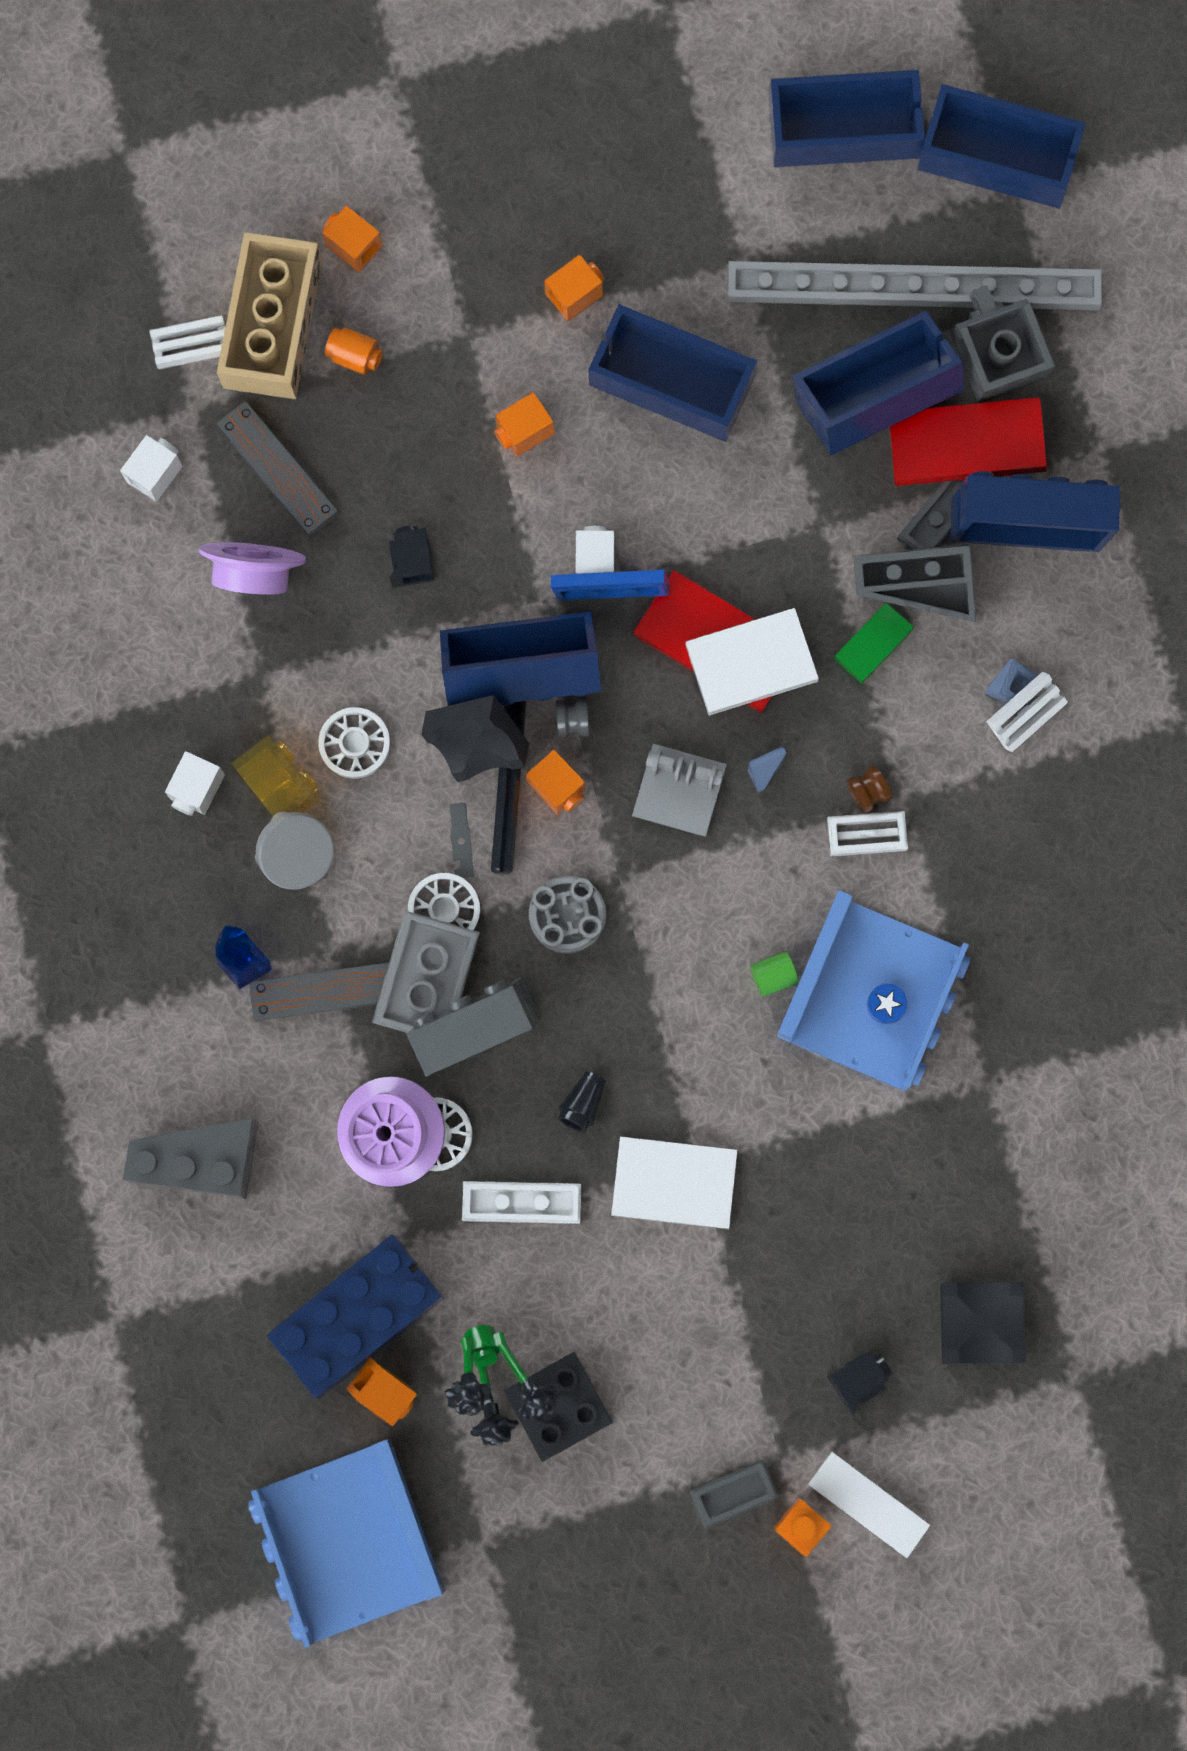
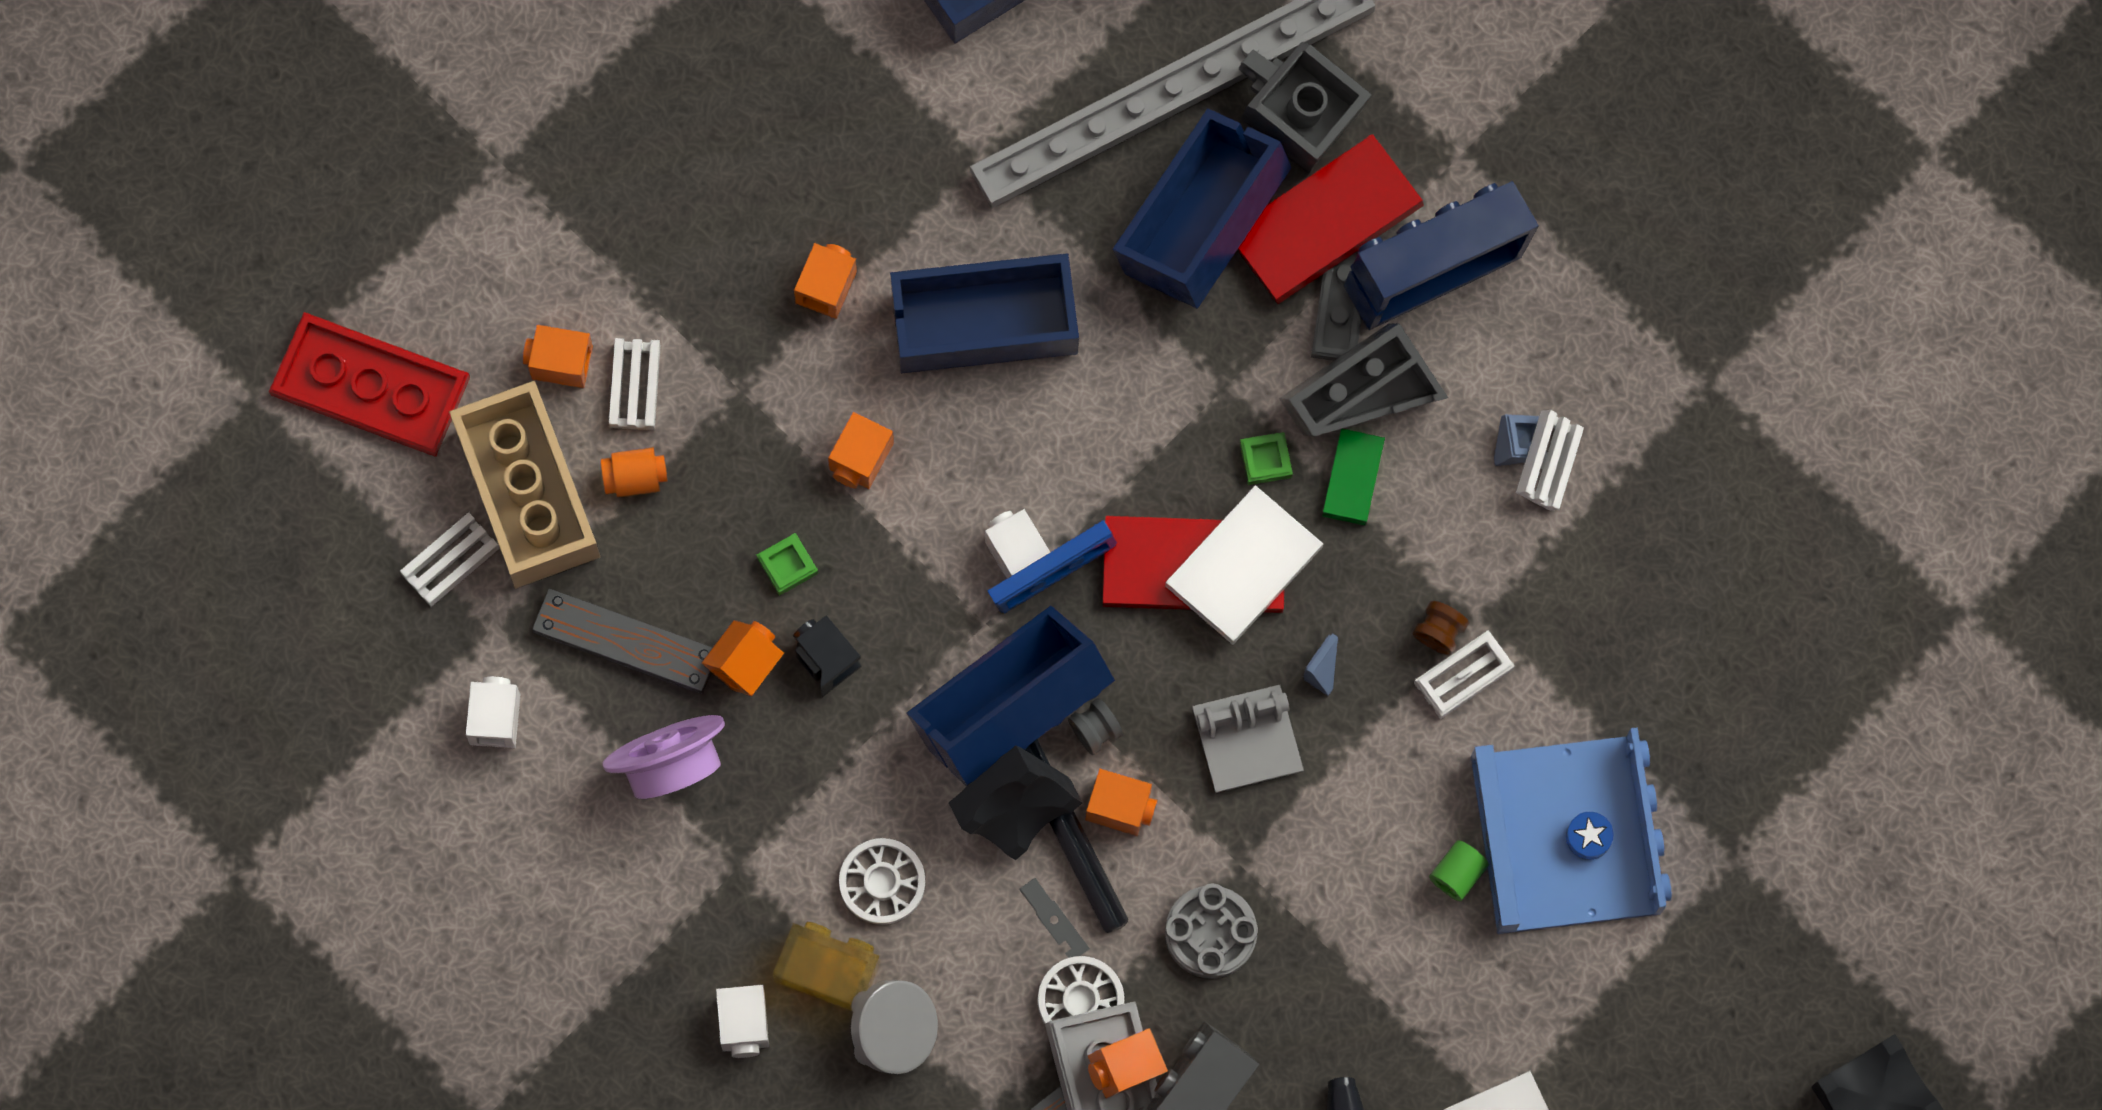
camera: 40 degrees left, 5 degrees down
none -> red tile [269,312,470,457]
none -> white tile [609,338,661,430]
none -> orange brick [702,620,784,696]
none -> bright green tile [756,533,818,596]
none -> orange brick [1088,1028,1168,1099]
none -> bright green tile [1240,432,1293,485]

